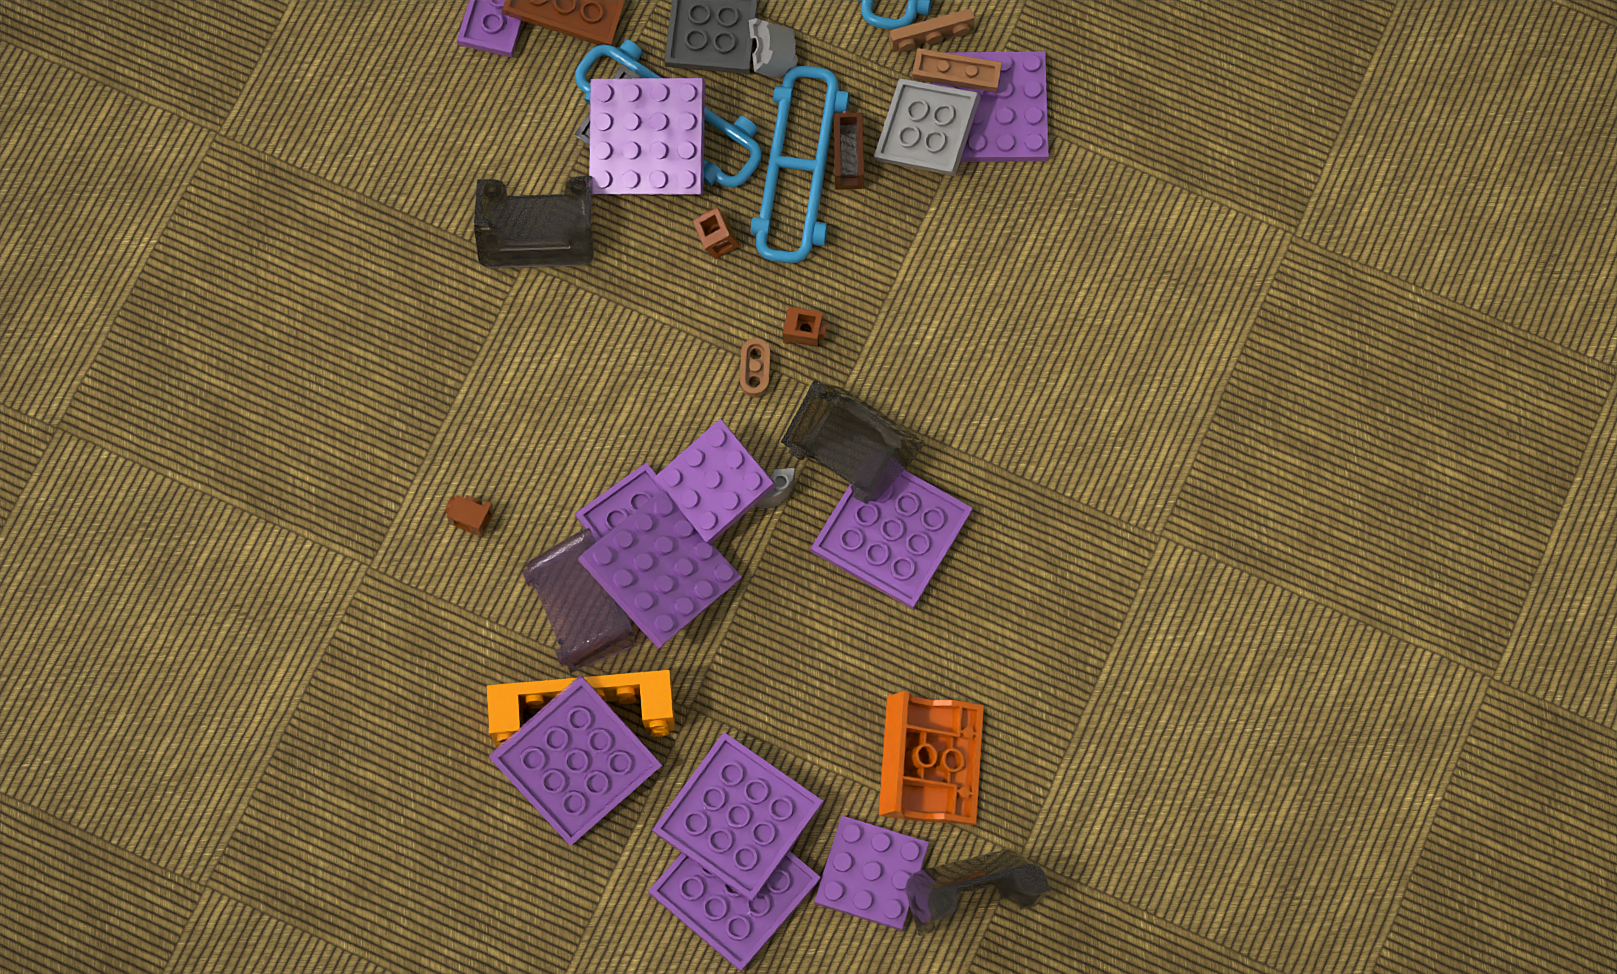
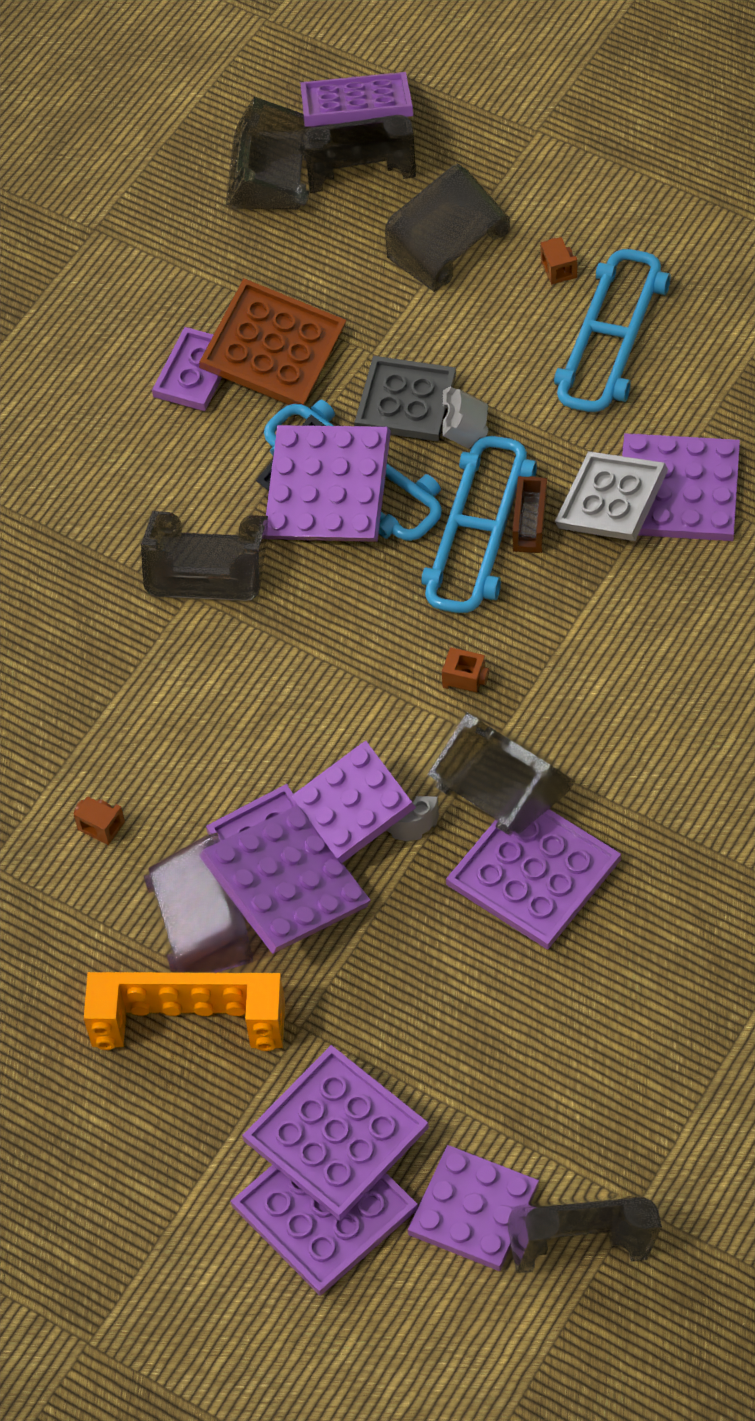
camera: 10 degrees right, 15 degrees down
medium lavender plate [489,675,662,846] -> none
dark orange brick [693,207,740,259] -> none
medium nougat plate [740,338,770,397] -> none
orange piece [879,691,984,825] -> none
medium nougat plate [889,8,975,52] -> none
medium nougat plate [912,48,1002,93] -> none

